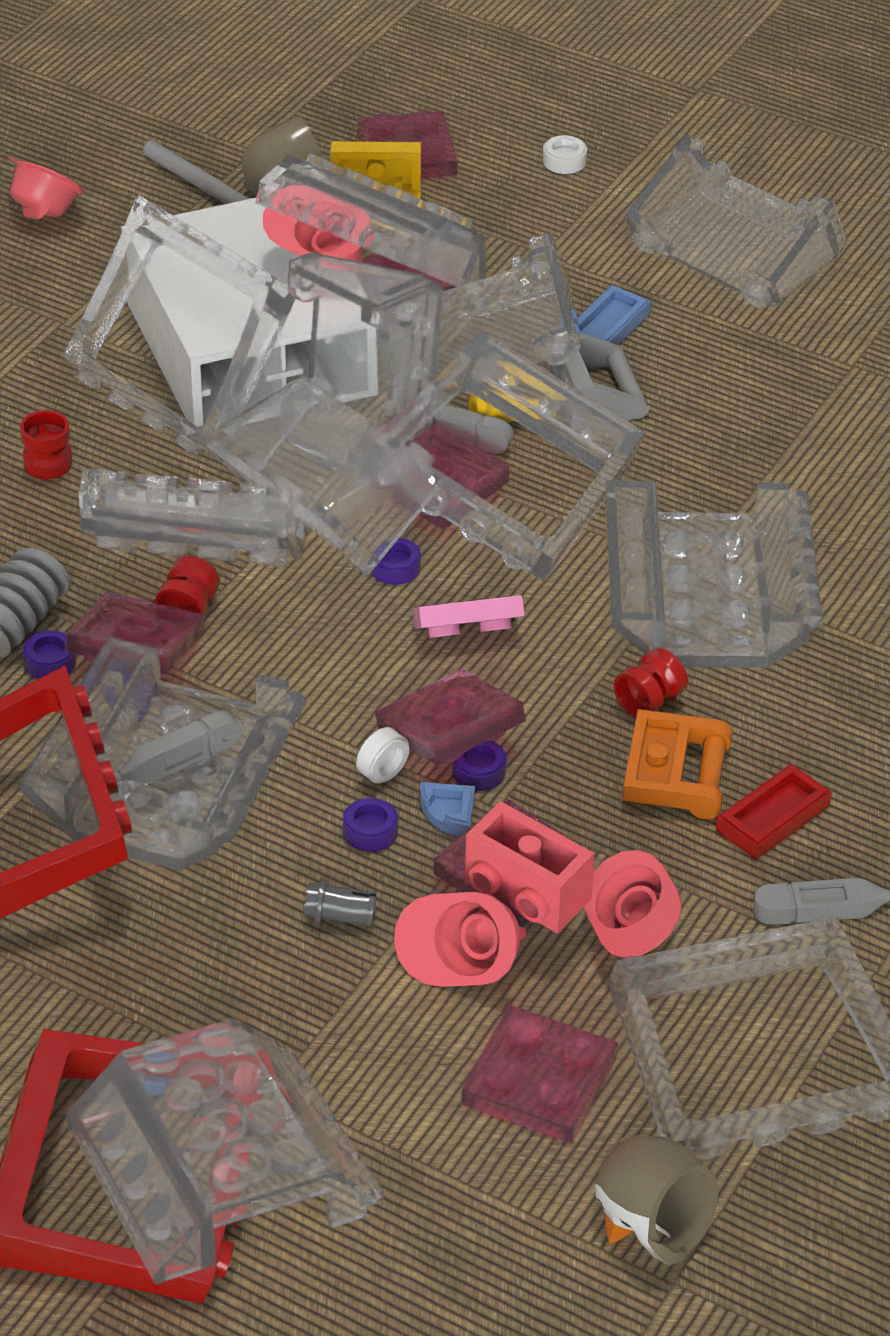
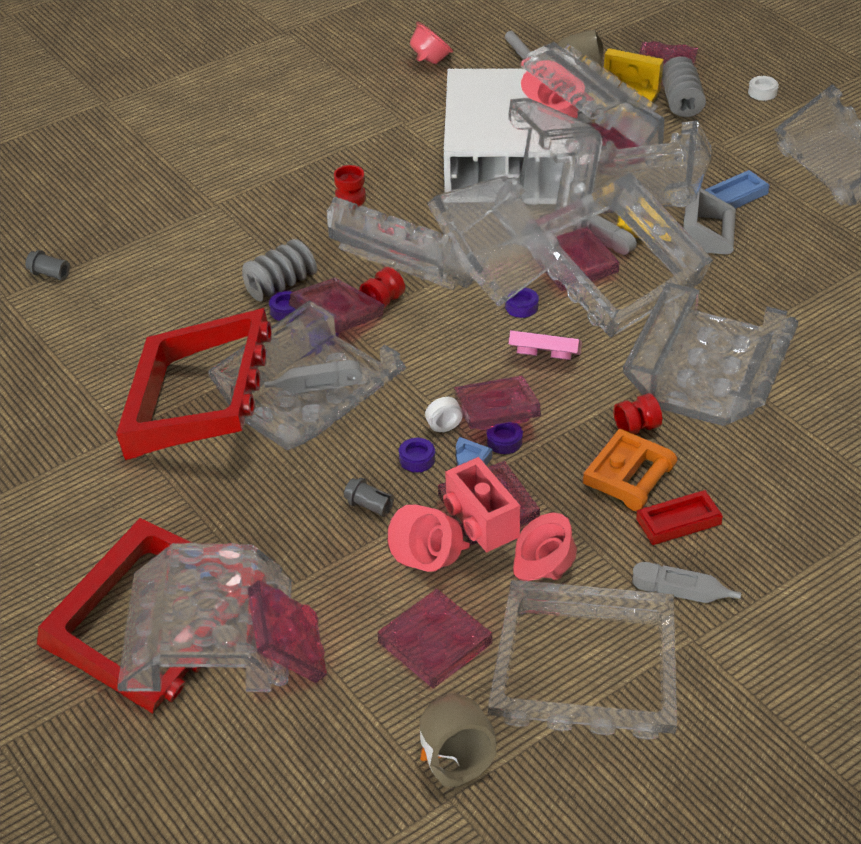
camera: 25 degrees right, 0 degrees up
clear windscreen [62,195,297,461] -> none
none -> clear pink plate [247,580,327,683]
none -> light grey piece [662,57,706,117]

